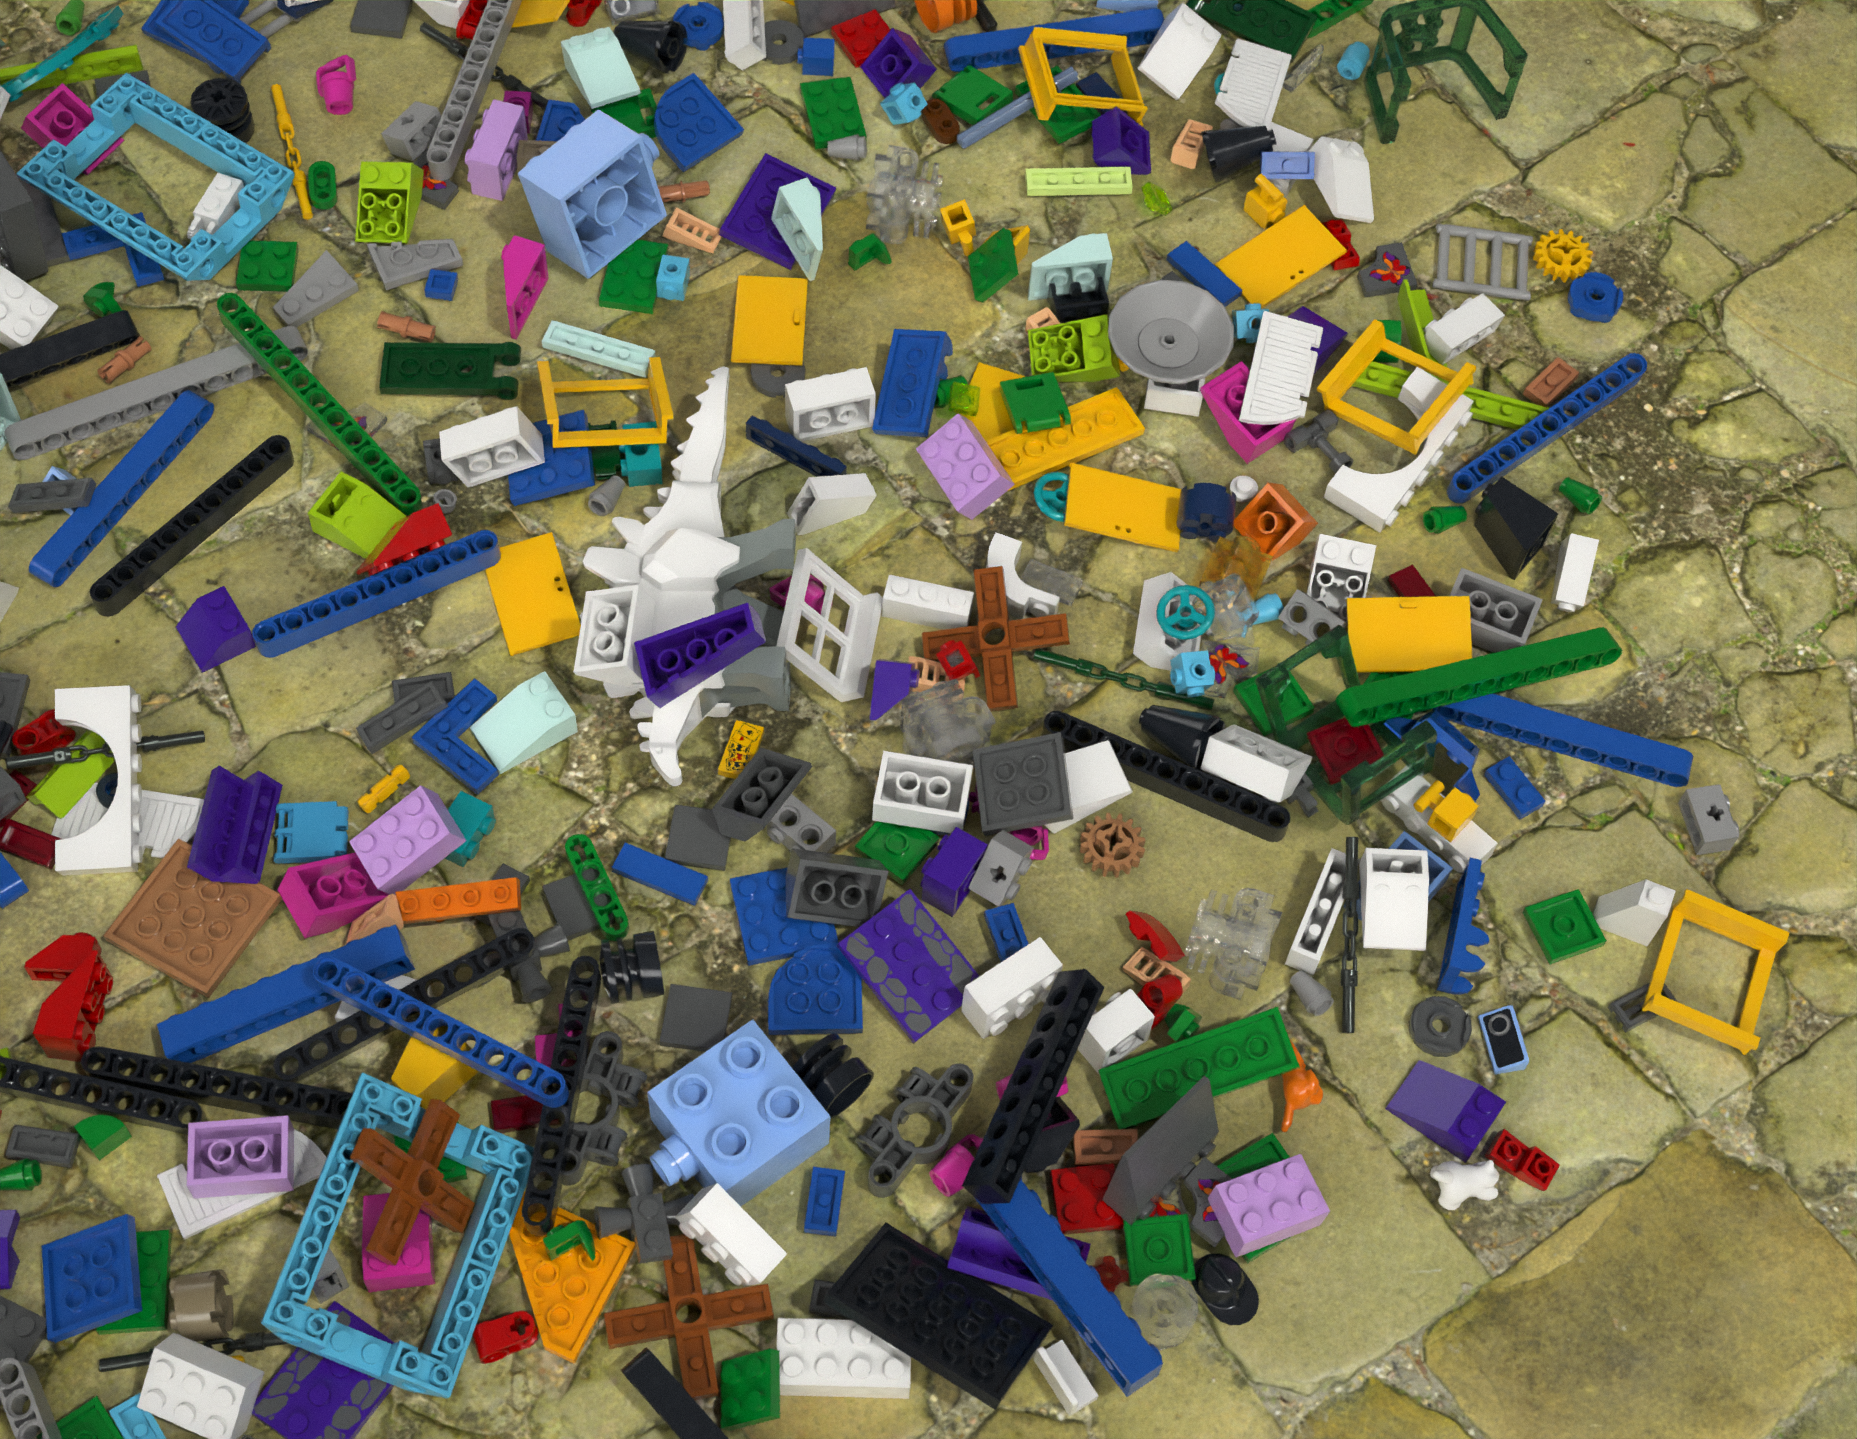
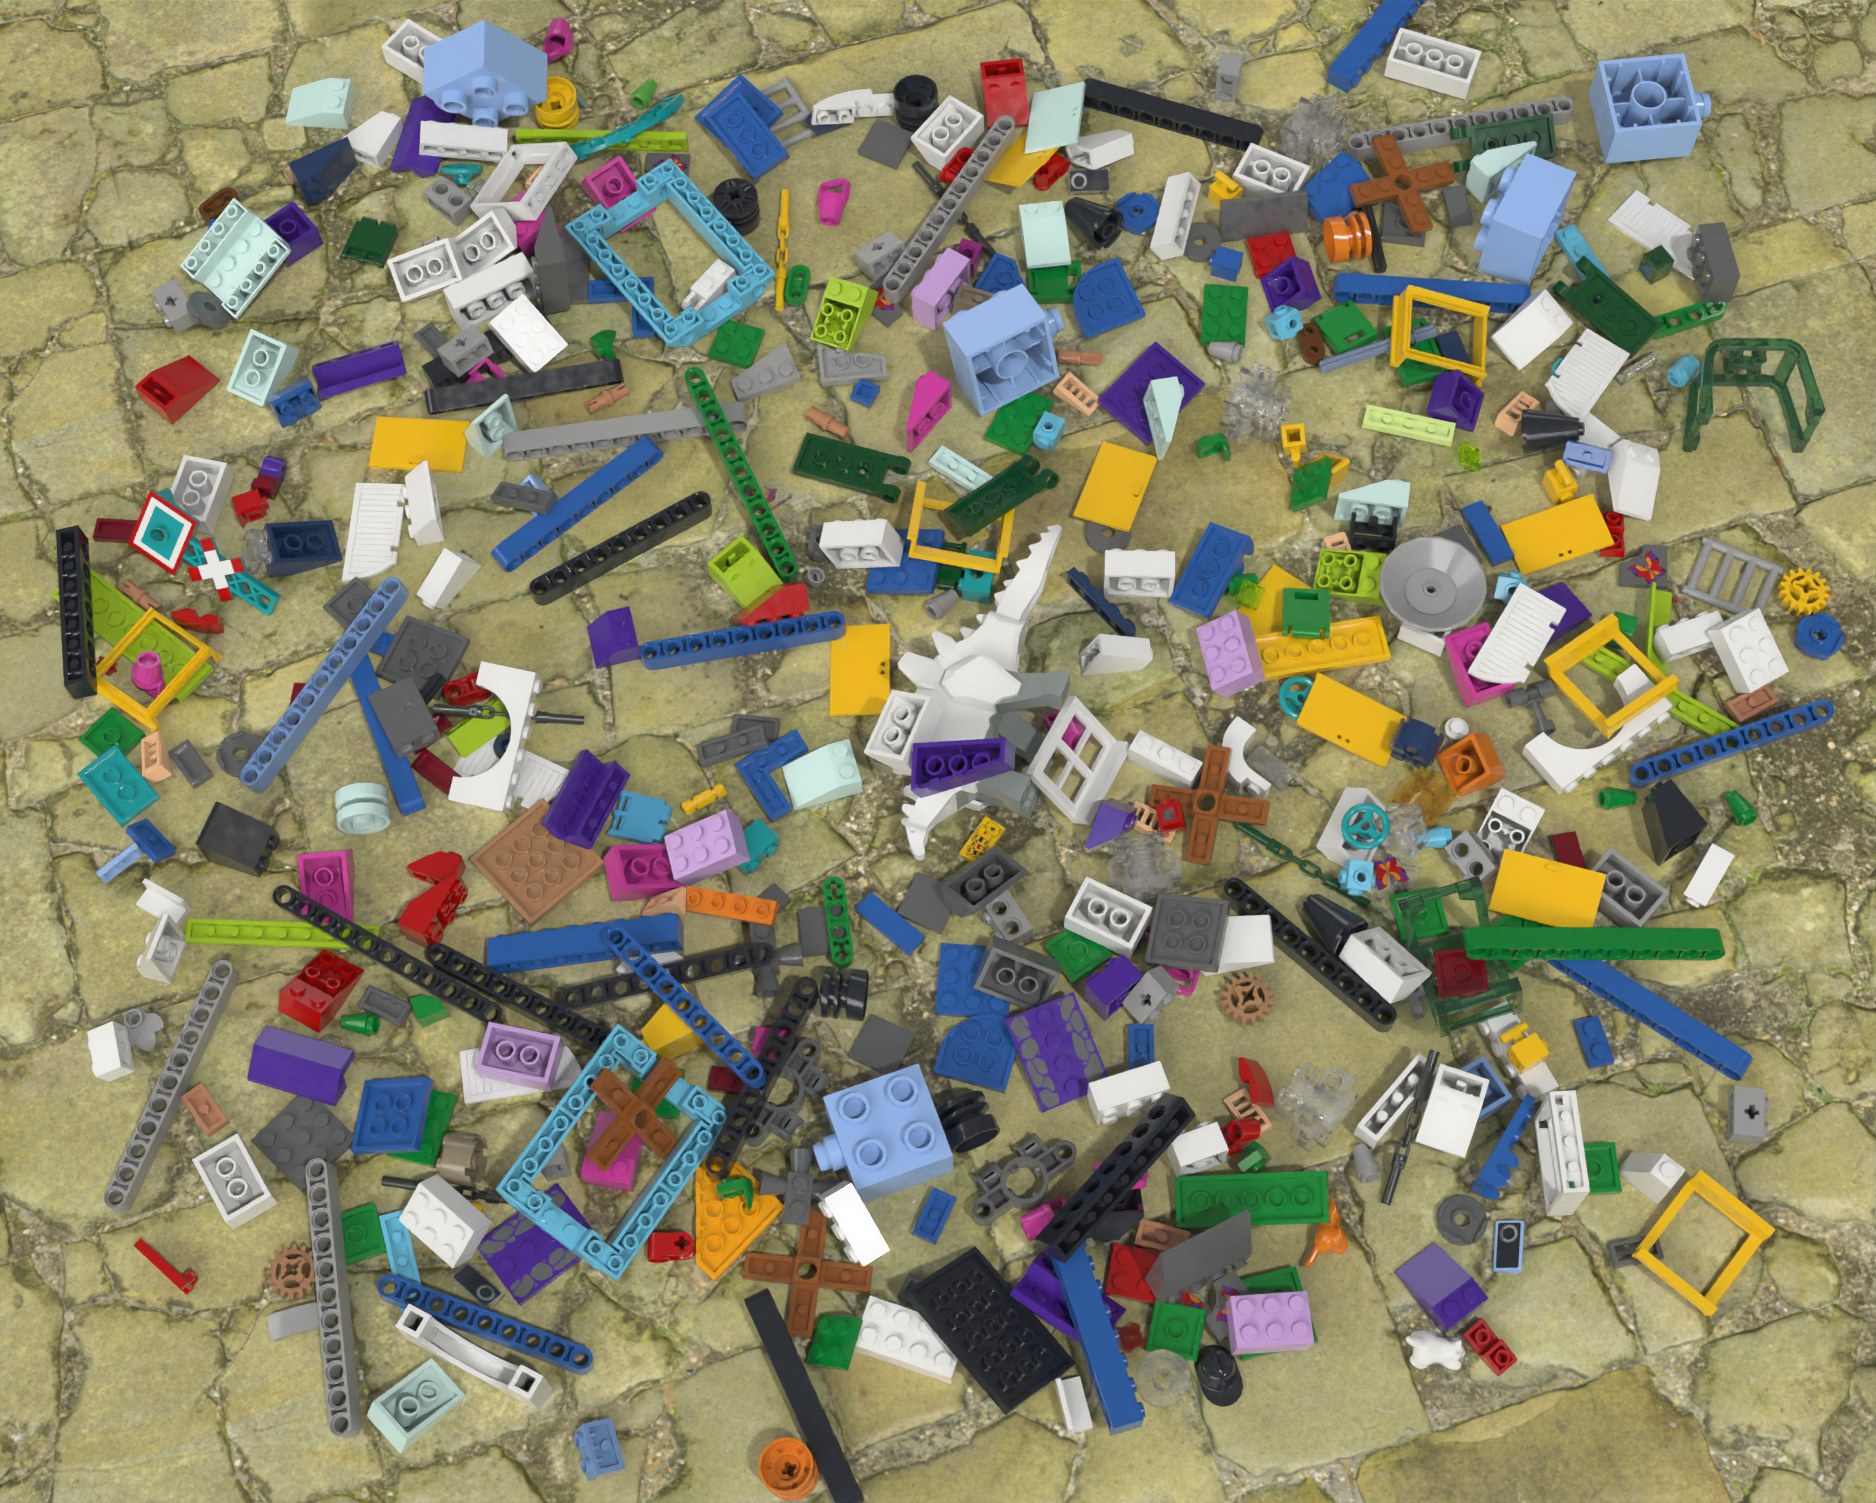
camera: 25 degrees right, 5 degrees up
blue piece [1384,710,1480,802] -> none
none -> dark green hinge [943,454,1059,537]
none -> white window [1533,1090,1590,1216]
none -> white brick [1707,608,1789,694]

